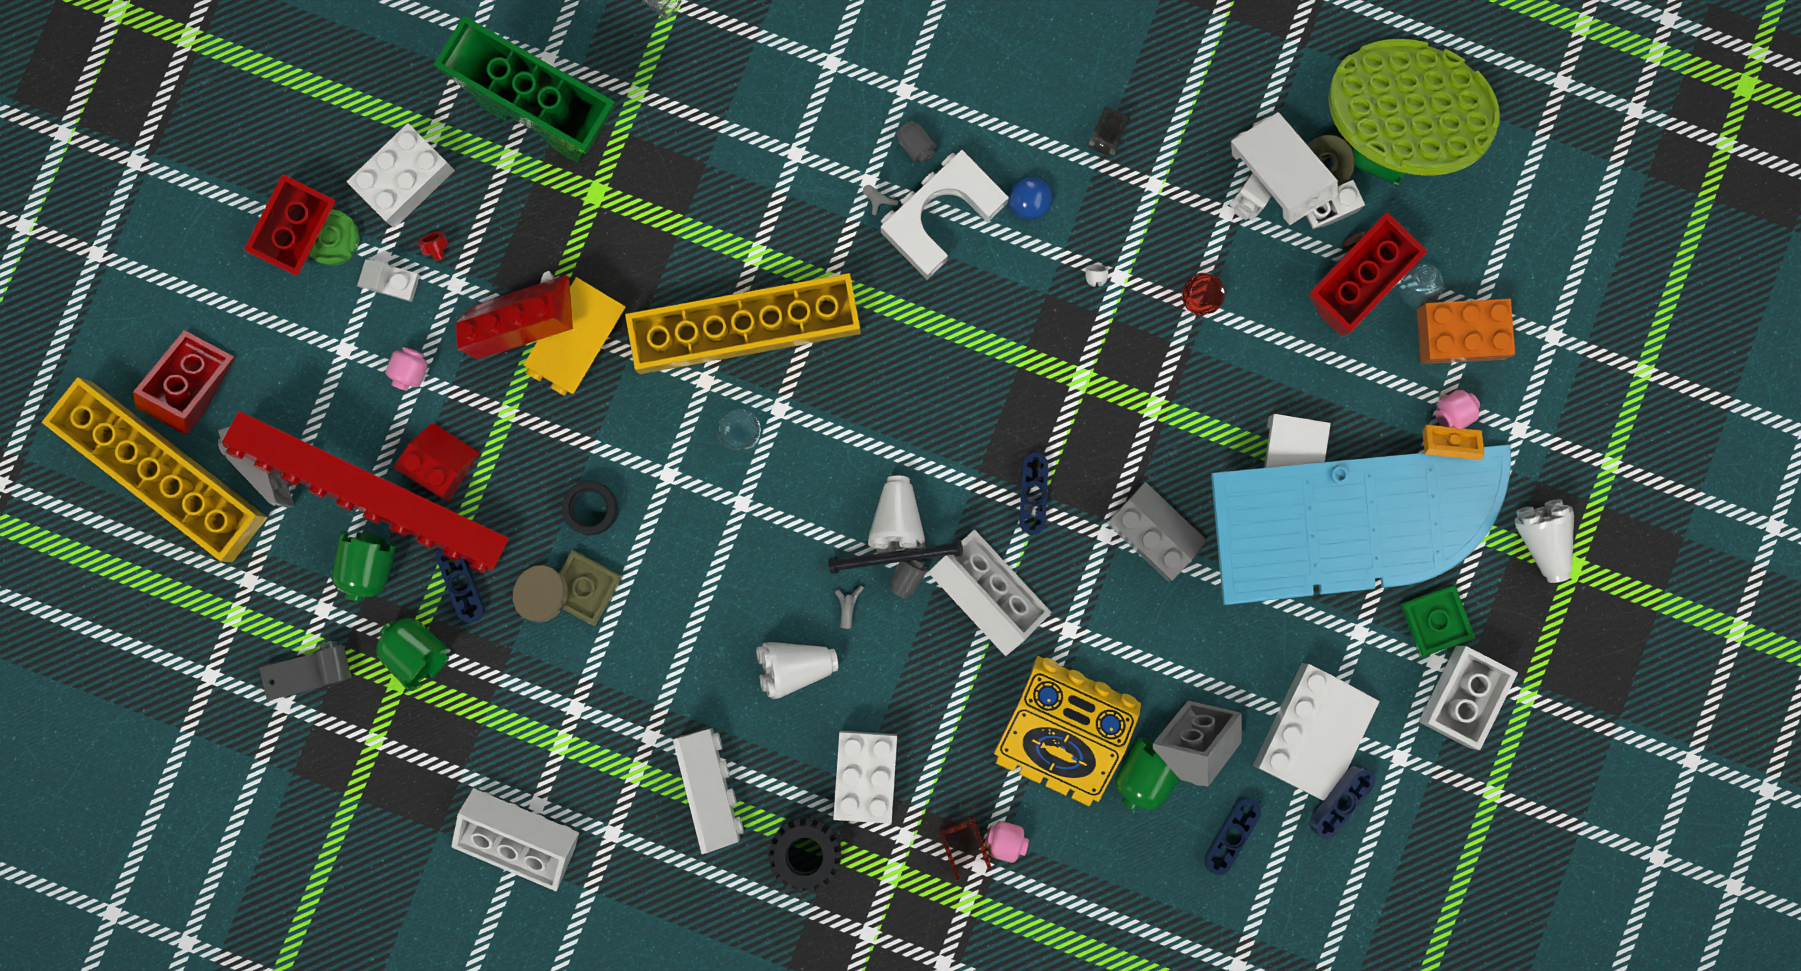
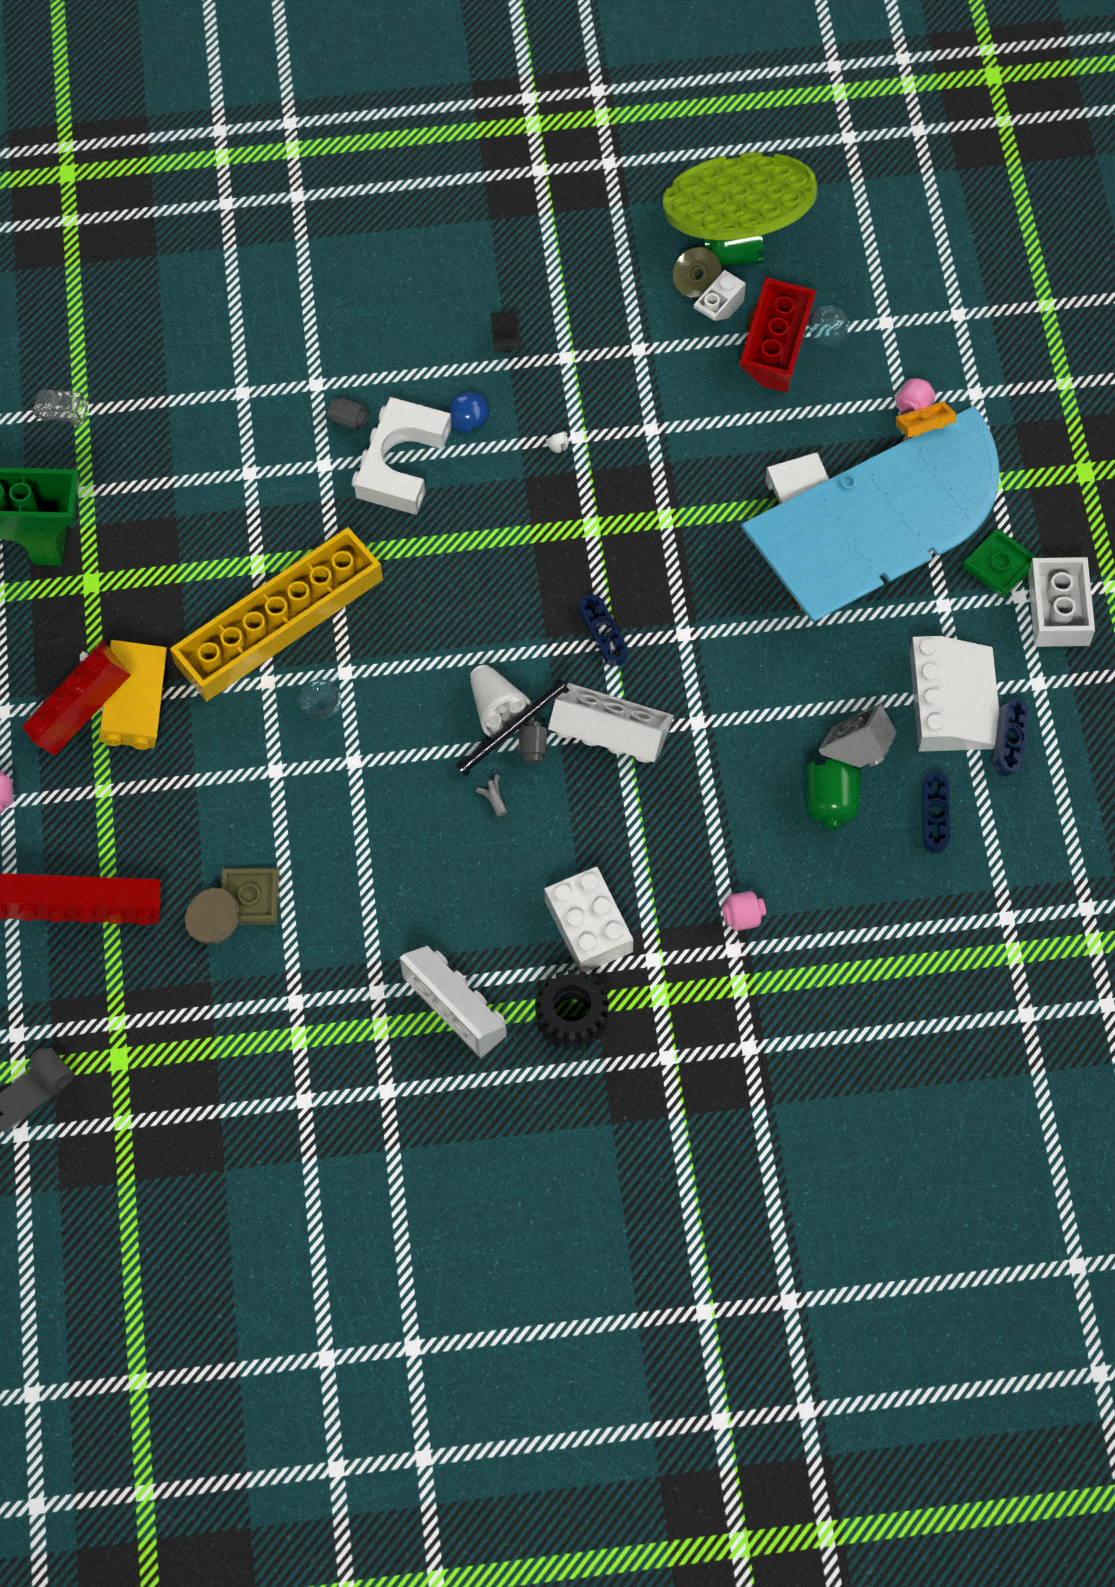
camera: 25 degrees left, 20 degrees down
green cylinder [331,531,397,601] -> none
green cylinder [376,618,451,691] -> none
red slope [394,423,480,500] -> none
dark blue beam [436,548,485,622] -> none
white slope [451,788,579,891] -> none
black tyre [562,481,618,535] -> none
white cone [756,642,838,699] -> none
light grey bar [863,185,898,215] -> none
clear red piece [939,816,992,881] -> none
hinge [994,656,1141,806] -> none
light grey slope [1106,482,1207,581] -> none
clear red hair [1182,272,1225,316] -> none
white slope [1230,173,1272,221] -> none
white panel [1231,112,1338,225] -> none
orange brick [1417,299,1515,364] -> none
white cone [1515,500,1574,583] -> none

